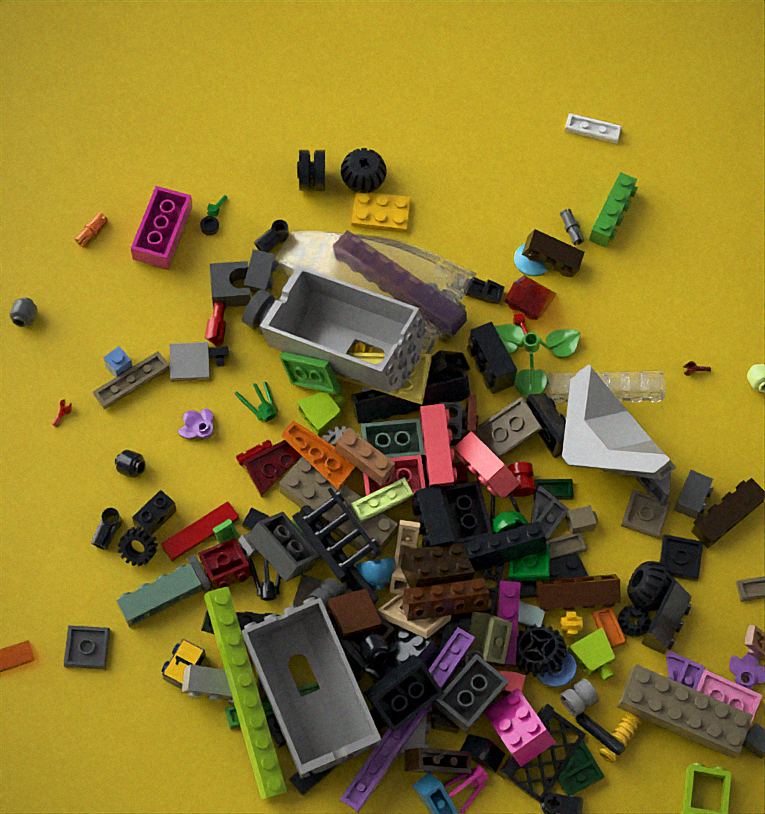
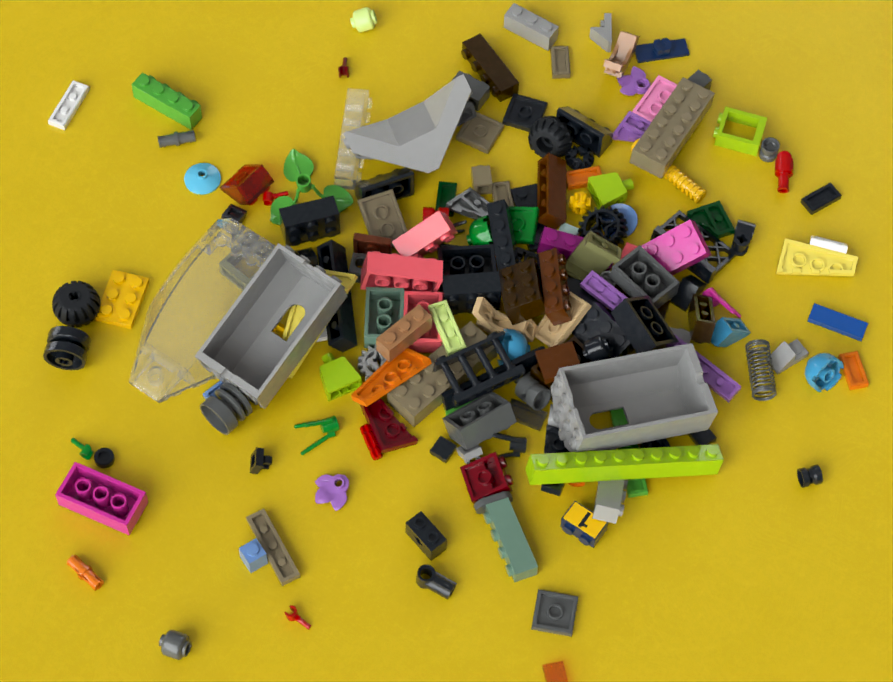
camera: 80 degrees left, 5 degrees down
black head [115,450,146,478] -> none
black tyre [118,526,158,566] -> none
red tile [161,501,239,561] -> none
light grey tile [170,342,210,381] -> none
red arm [205,302,226,347] -> none
dark grey piece [210,261,251,308] -> none
bright green plate [212,519,239,544] -> none
dark grey brick [244,249,279,292] -> none
black piece [254,220,290,252] -> none
bright green tile [279,352,341,394] -> none
brick [332,230,467,337] -> none
dark brown brick [522,229,585,277] -> none
light grey wheel [560,679,599,717] -> none
black axle [576,712,625,756] -> none

